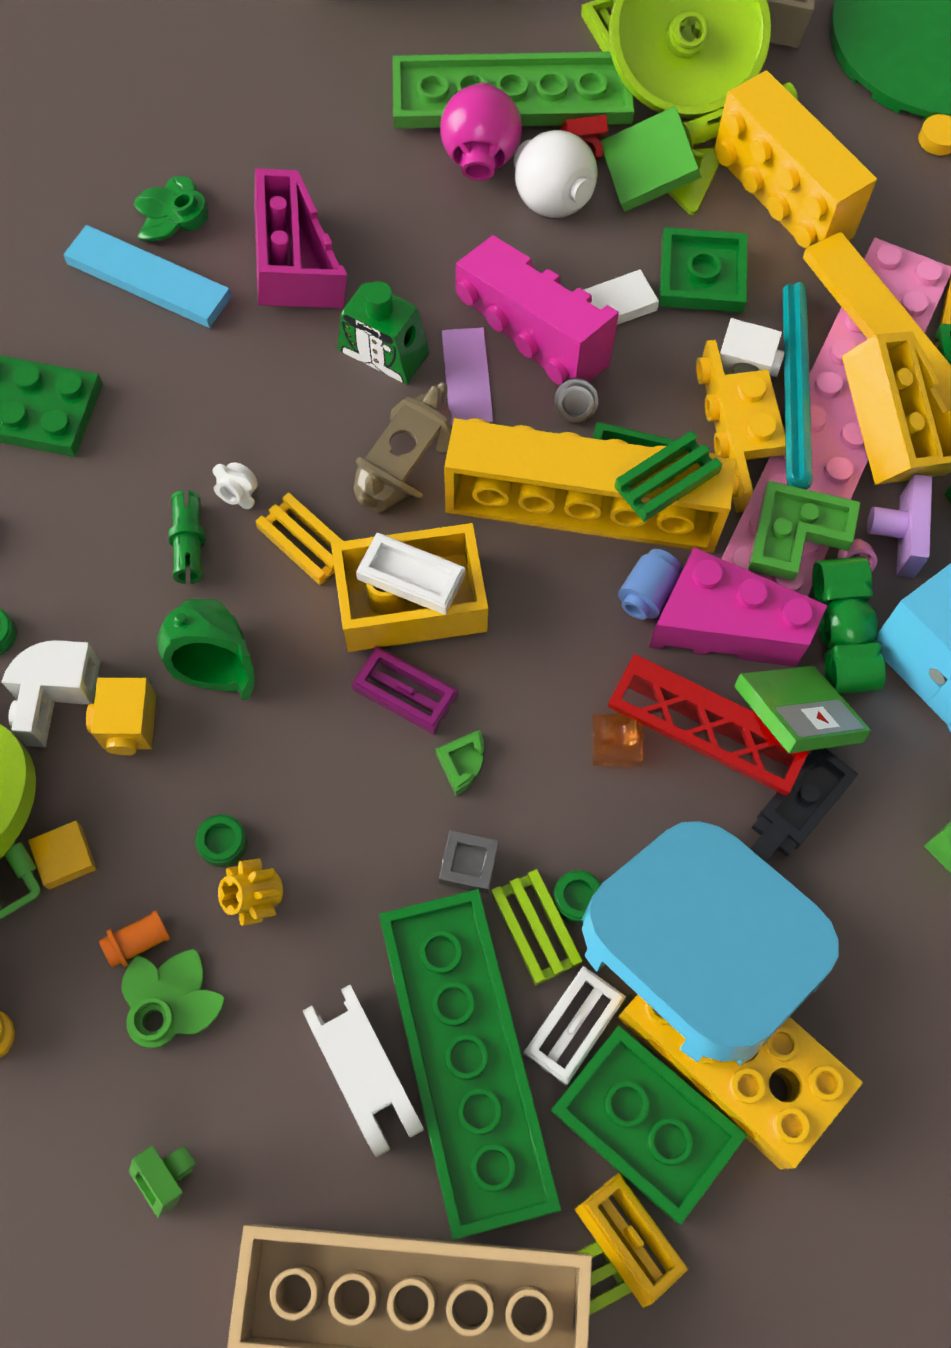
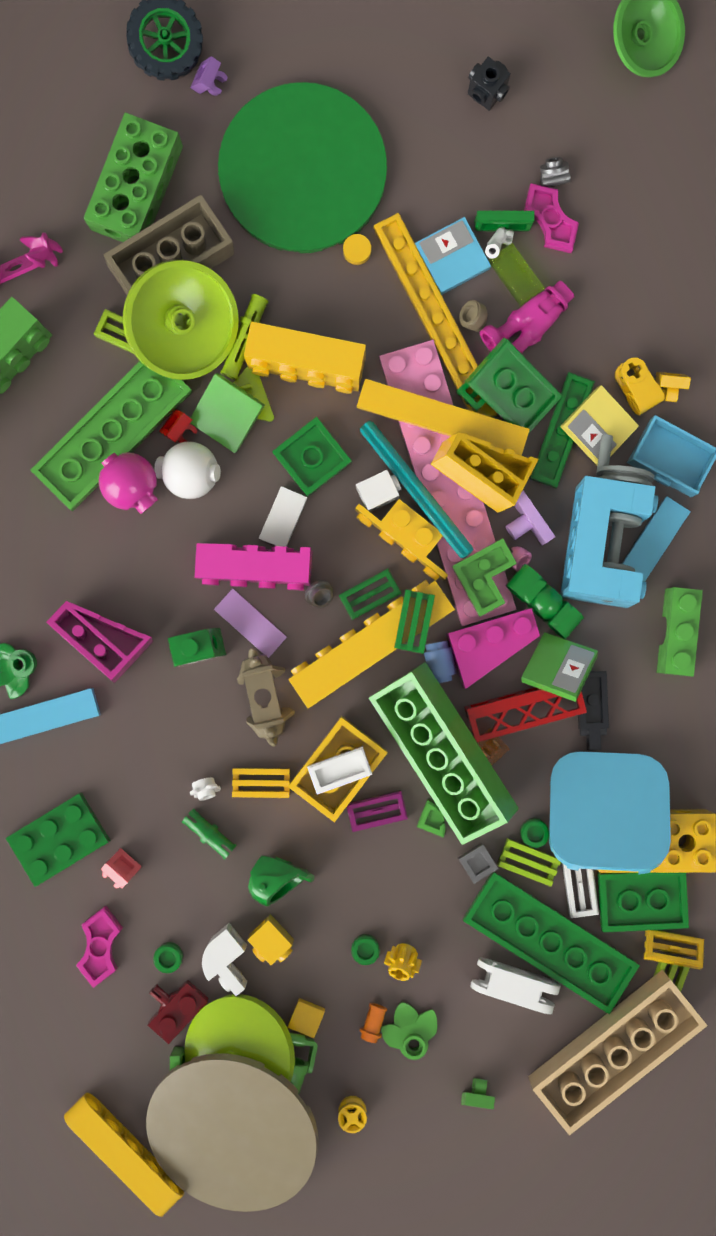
camera: 45 degrees left, 20 degrees up
none -> coral tile [101,848,142,888]
none -> bright green brick [369,662,519,845]

